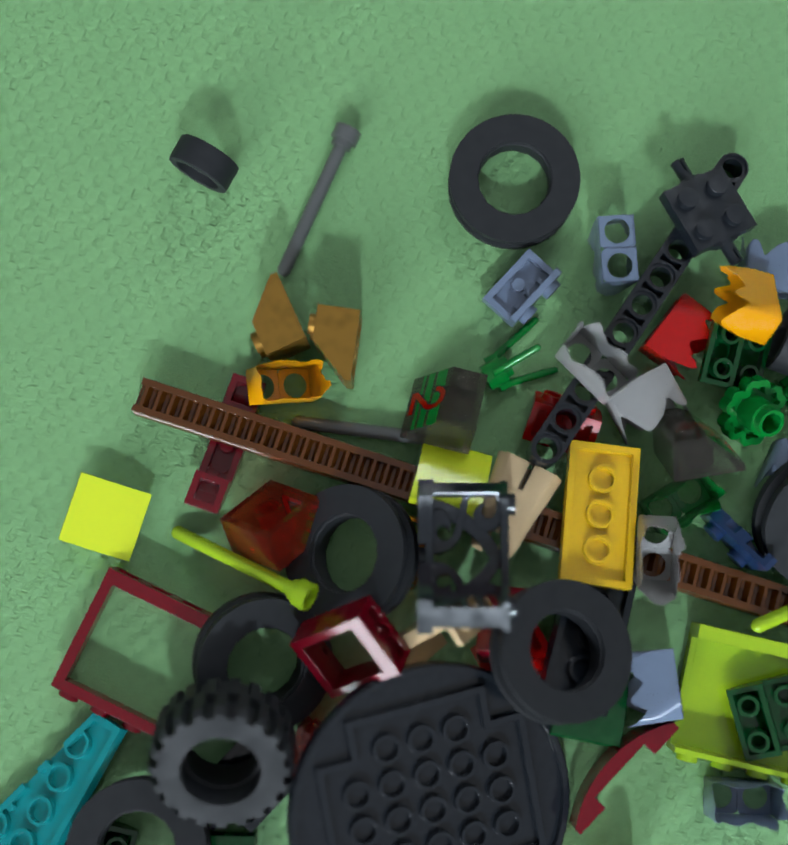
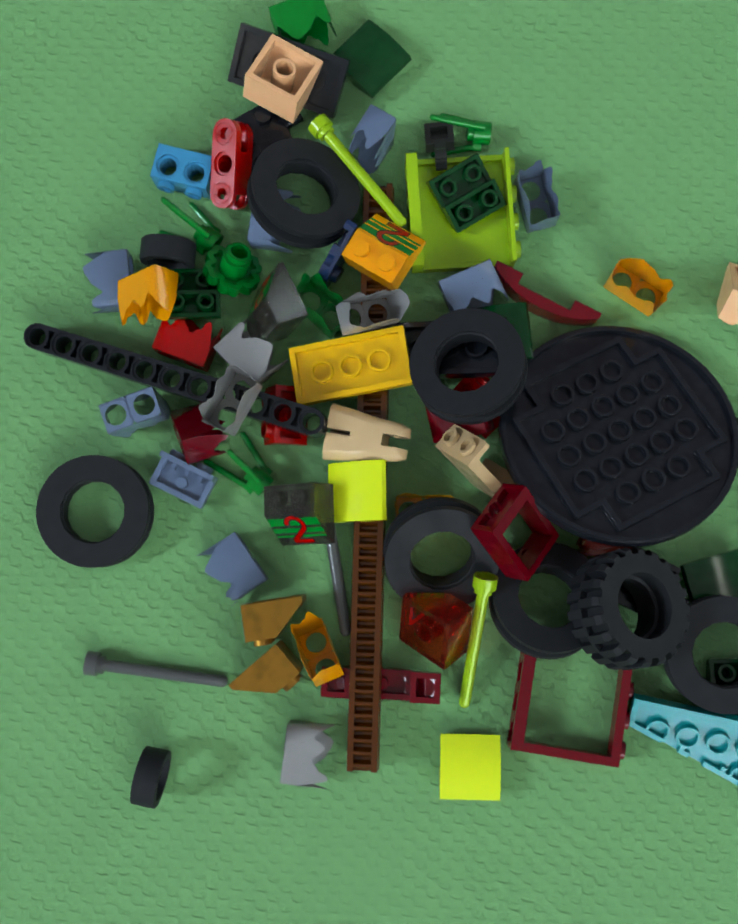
camera: 105 degrees left, 0 degrees up
black fence [417,480,518,634] -> none
black plate [659,157,757,266] -> none
none -> dark red piece [170,403,229,465]
none -> sand blue piece [197,532,269,606]
none -> light grey piece [280,720,334,789]
none -> light orange slope [341,213,426,290]

